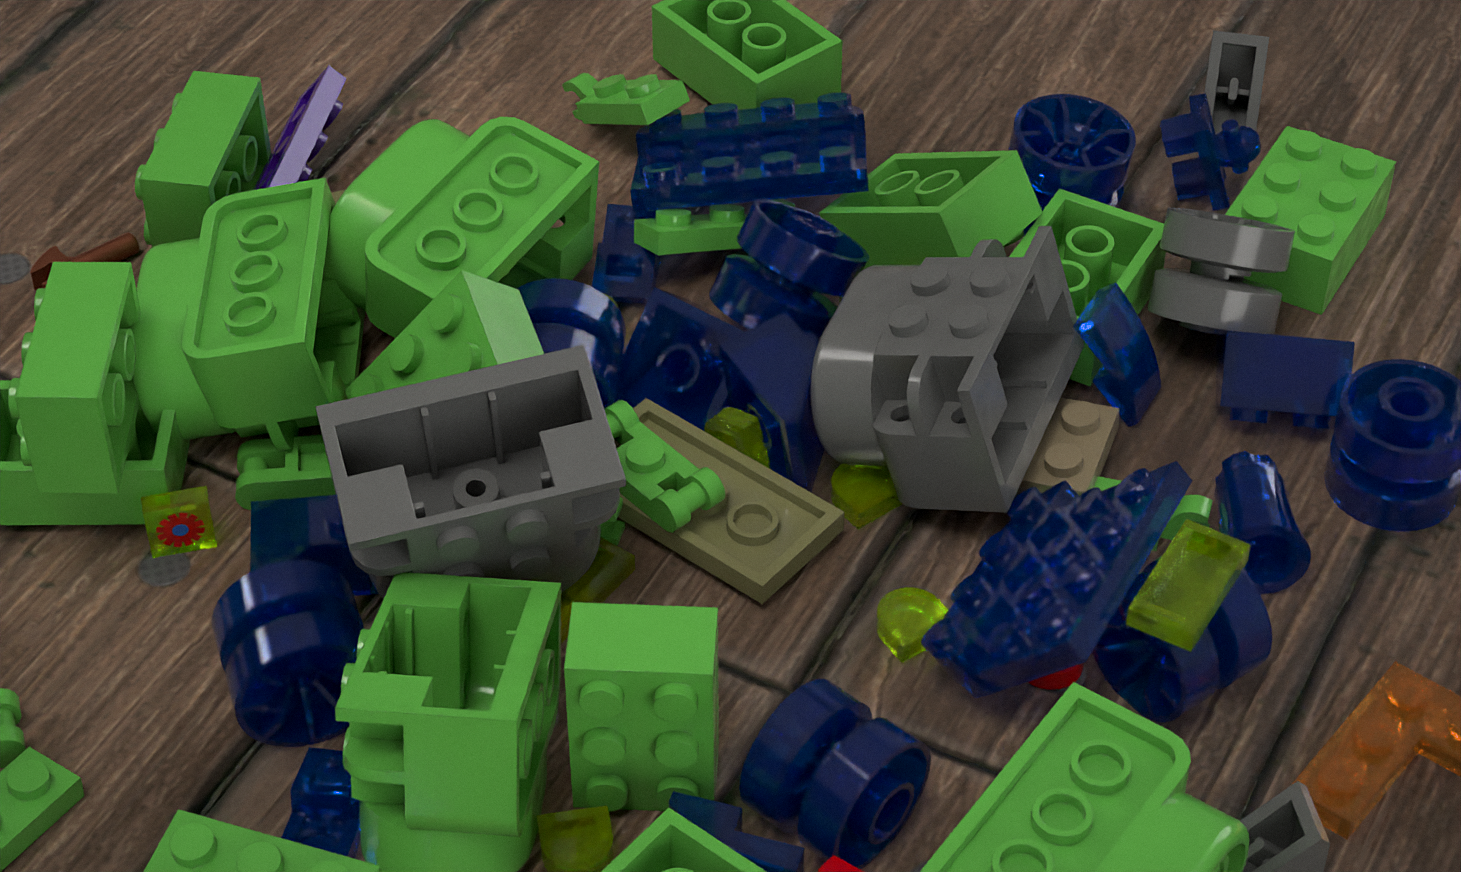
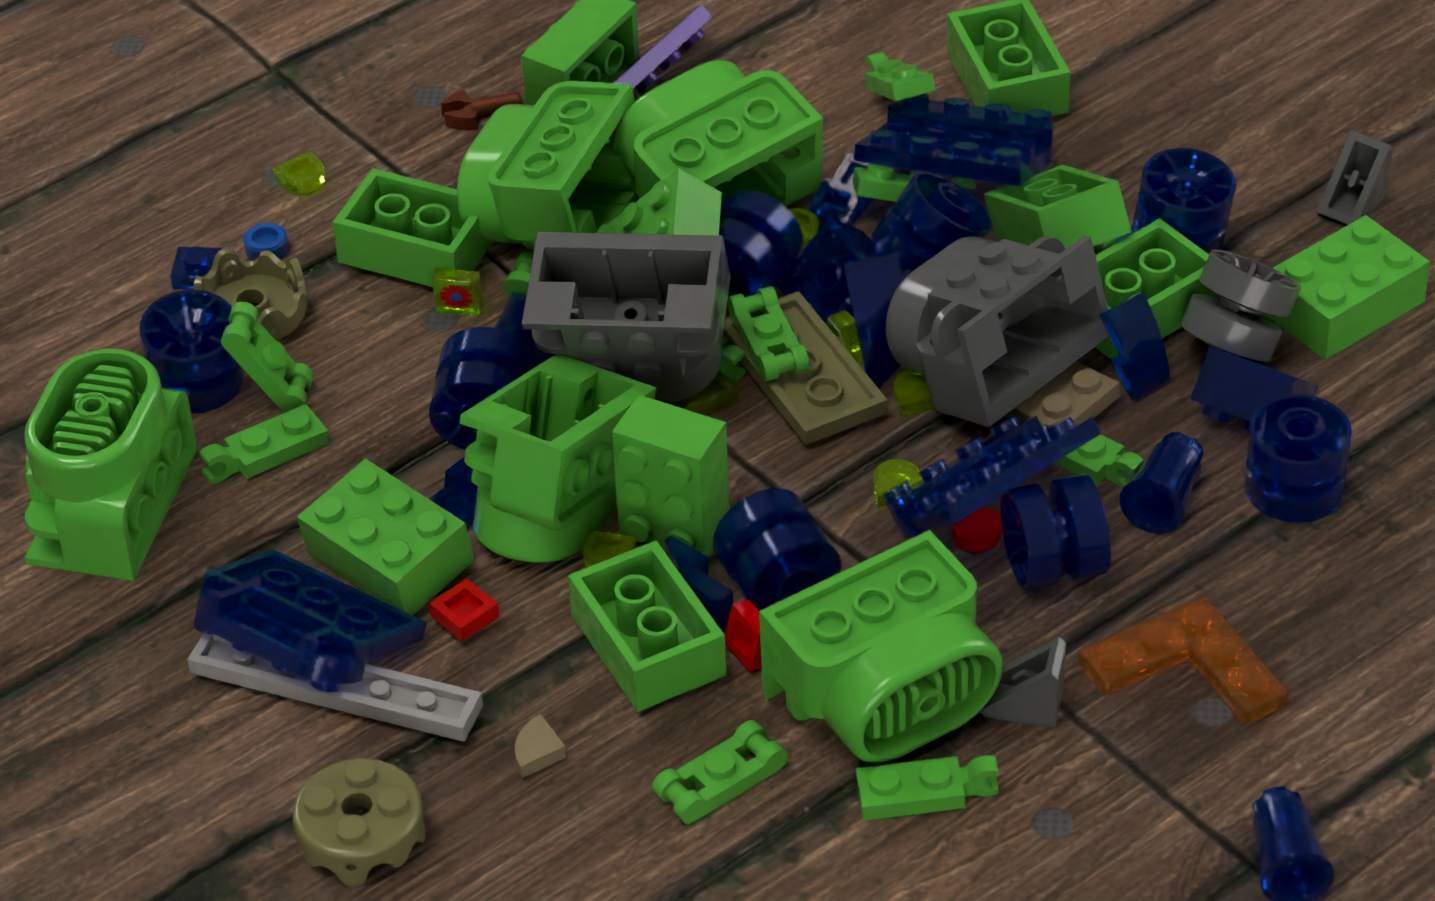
camera: 25 degrees right, 0 degrees up
bright green brick [8,262,141,494] -> none
clear neon green tile [1126,519,1251,652] -> none
clear blue hips [1161,93,1261,211] -> none

